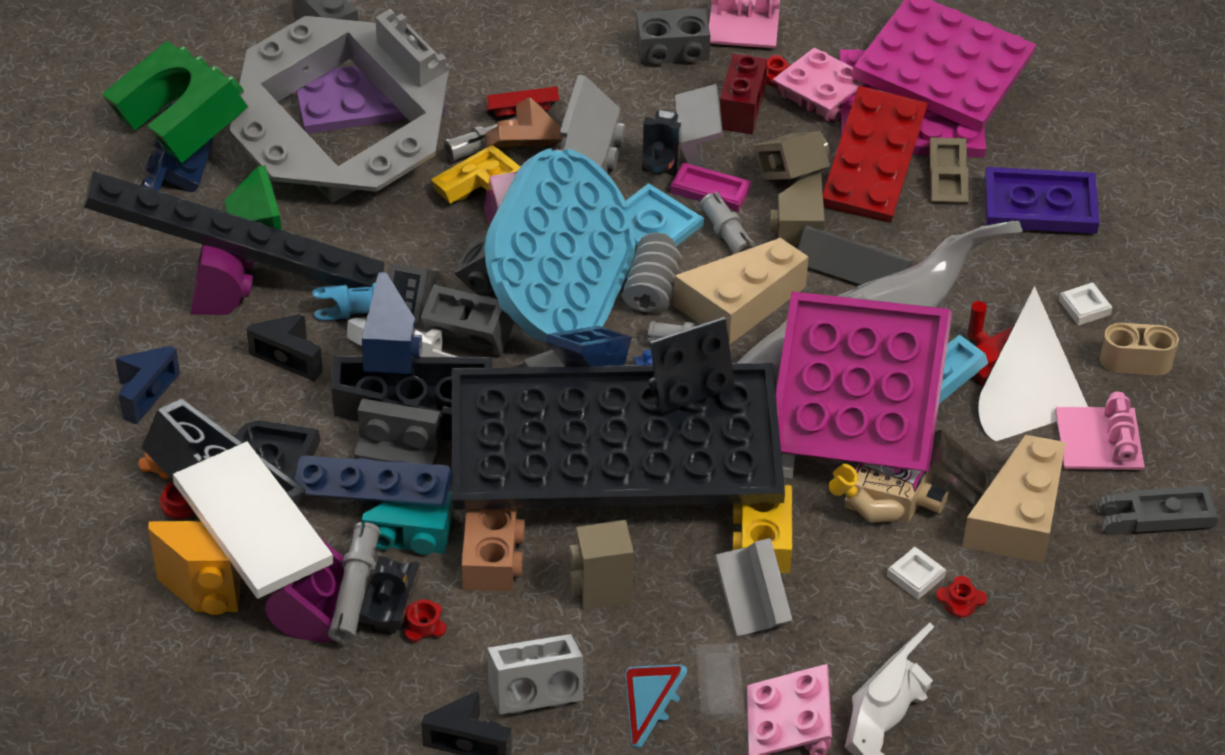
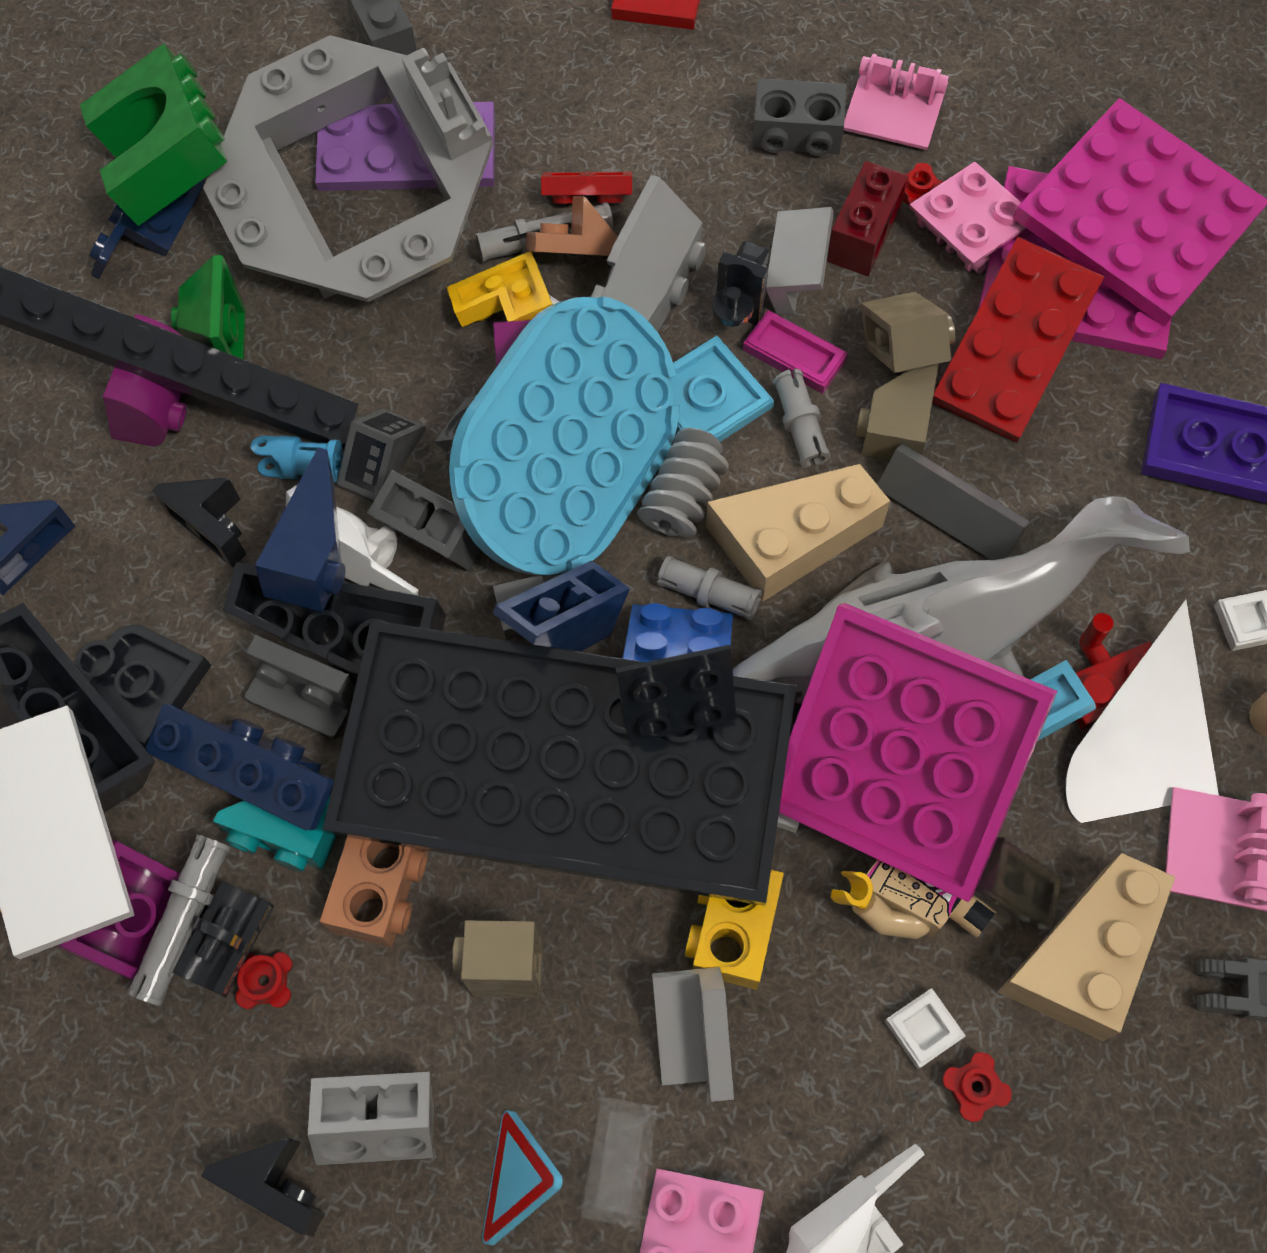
camera: 15 degrees right, 20 degrees up
dark tan slope [929,137,968,204] -> none

